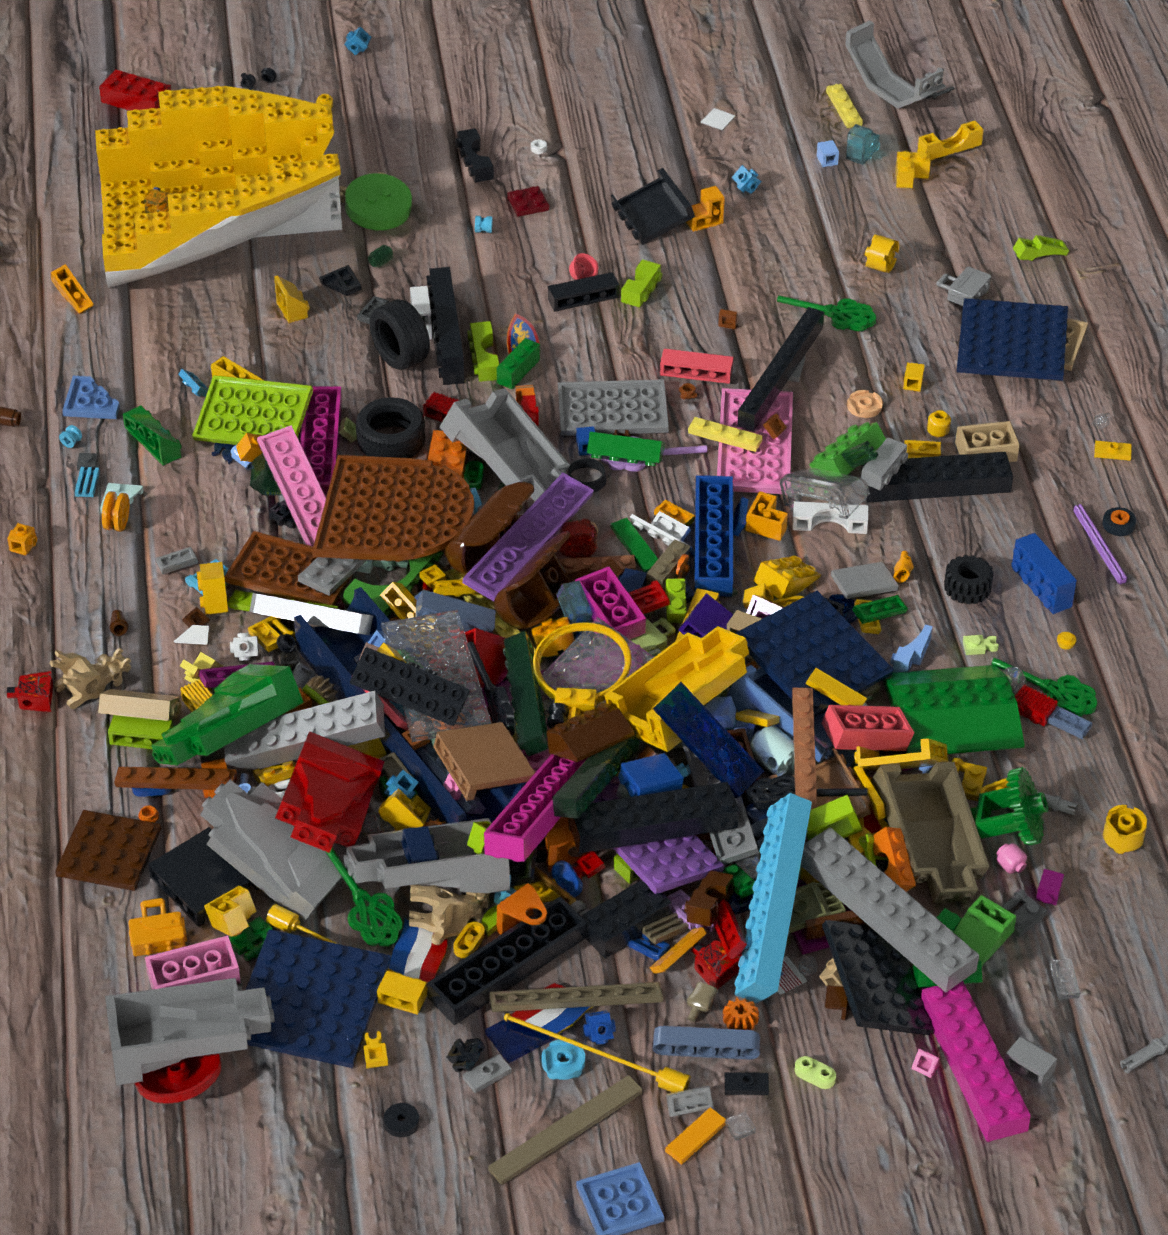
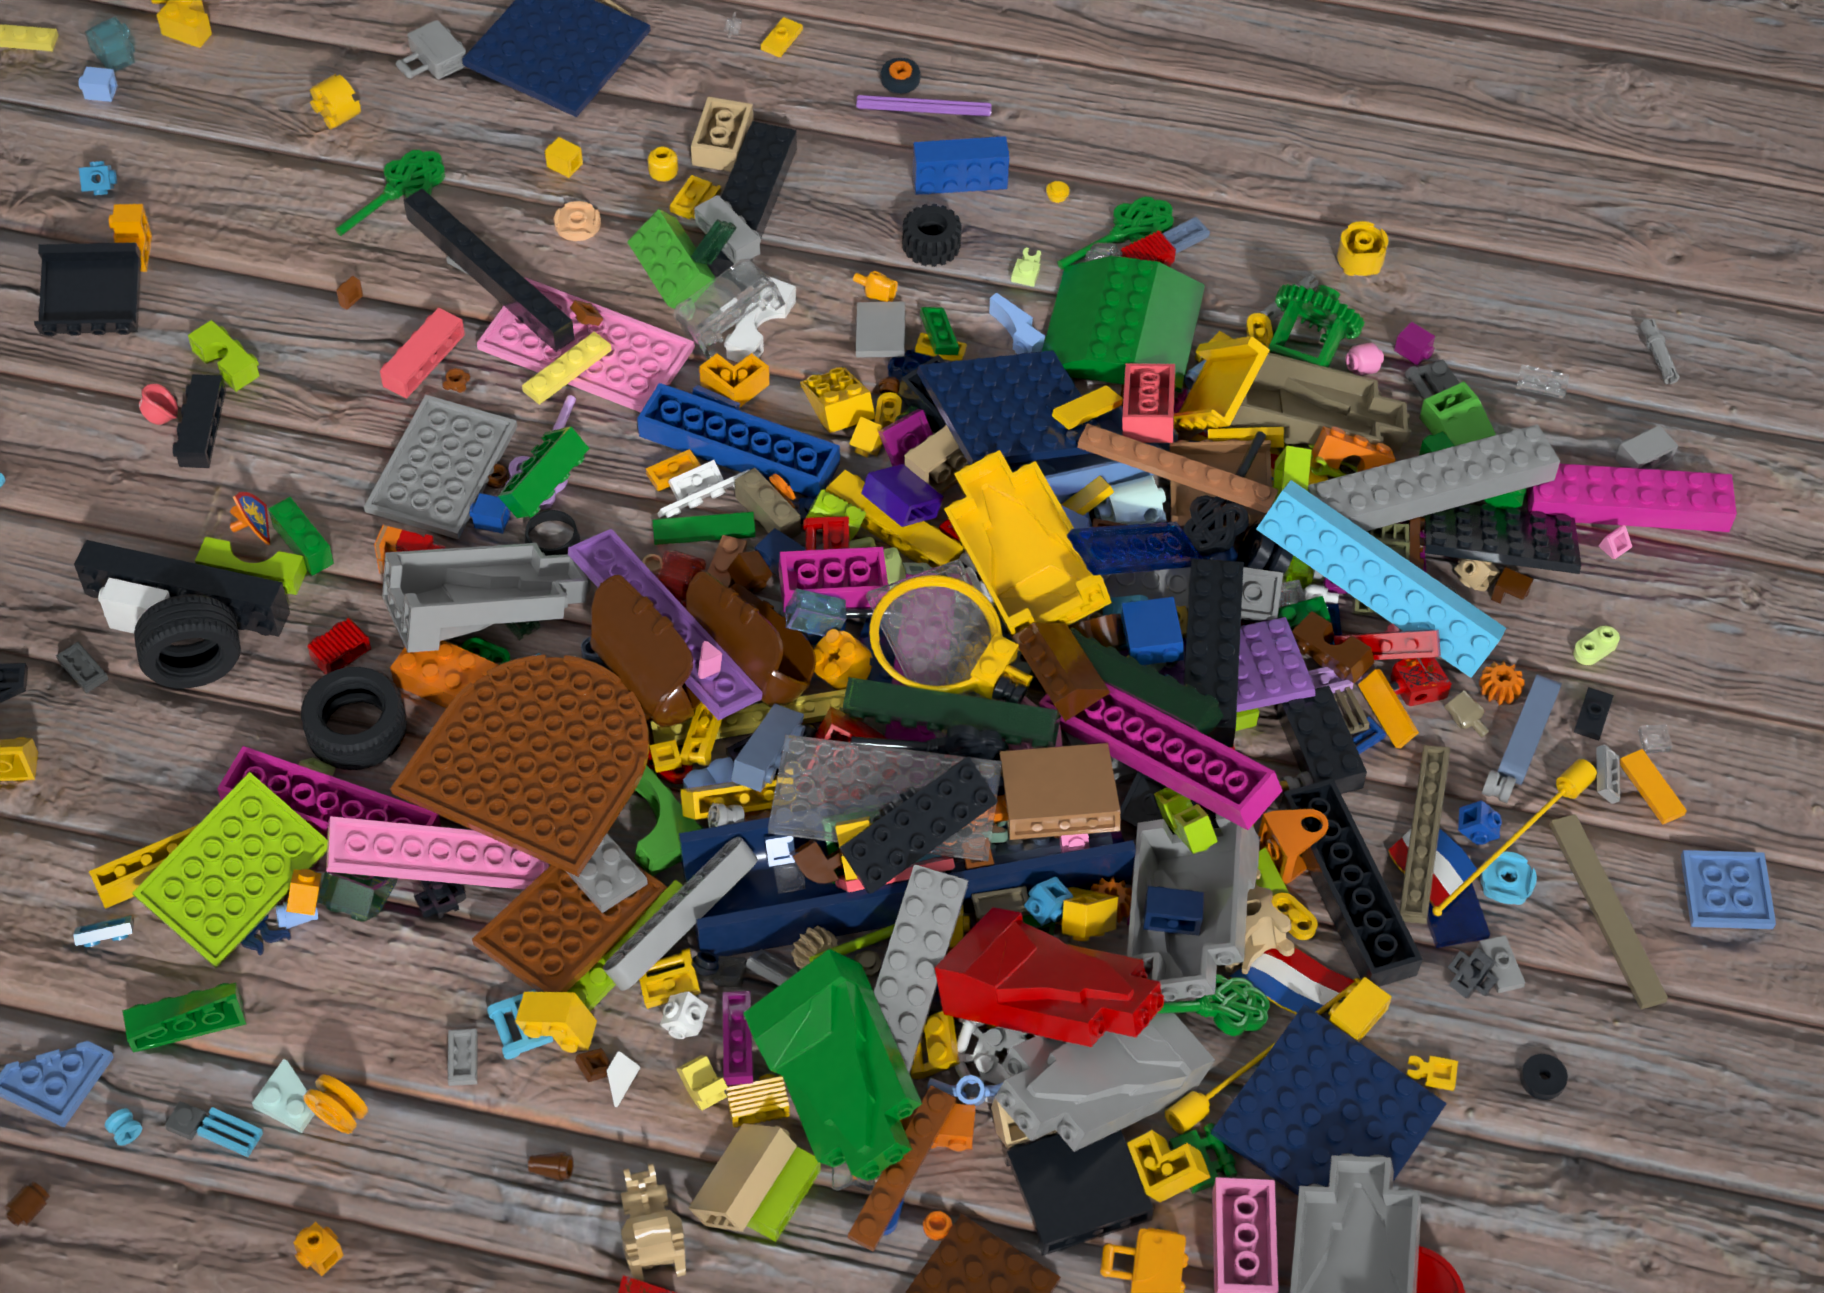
camera: 70 degrees left, 10 degrees up
none -> bright pink slope [698,641,722,679]
none -> light grey wheel [708,803,745,828]
none -> light grey wheel [1482,769,1516,804]

